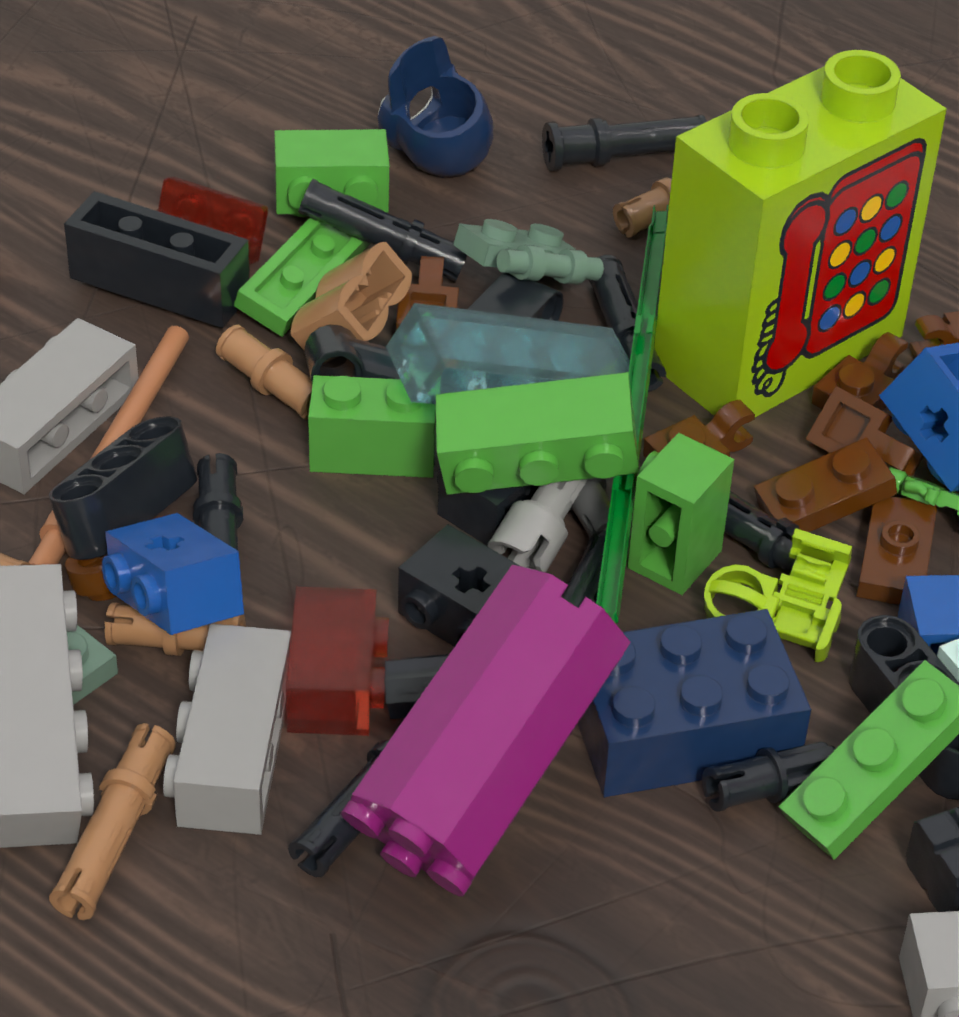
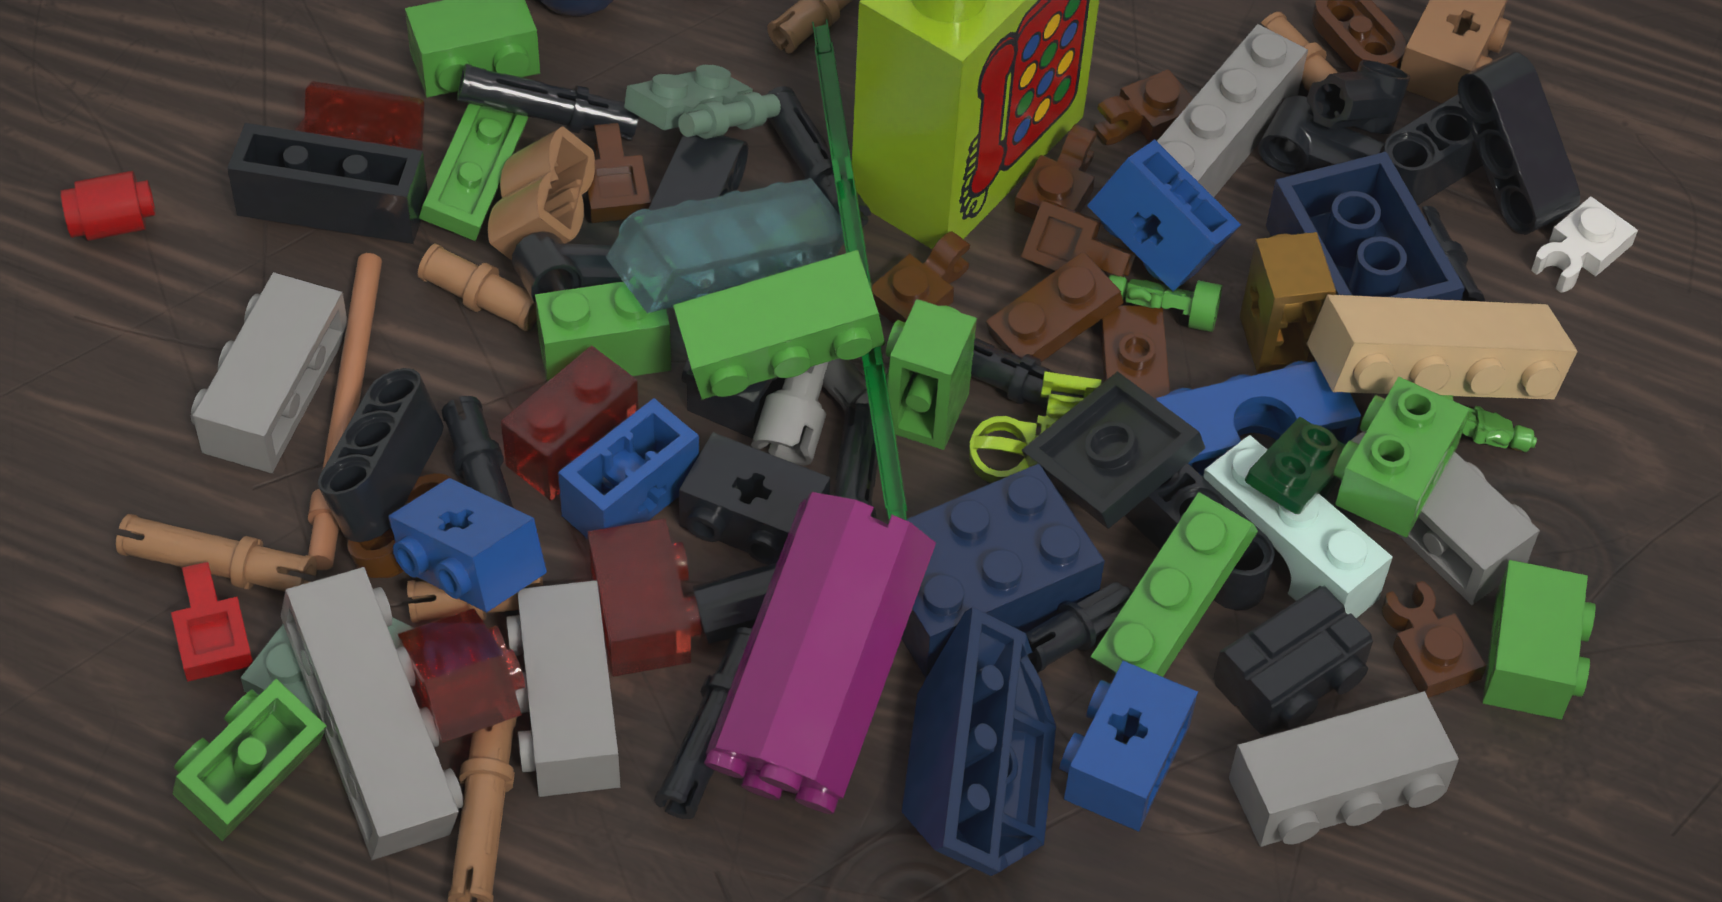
camera: 15 degrees left, 10 degrees up
none -> clear red brick [397,608,525,742]
none -> clear red brick [501,345,639,501]
none -> blue brick [558,398,699,554]
none -> dark blue wedge [902,607,1056,876]
none -> black plate [1022,371,1205,529]
none -> blue brick [1059,661,1198,832]

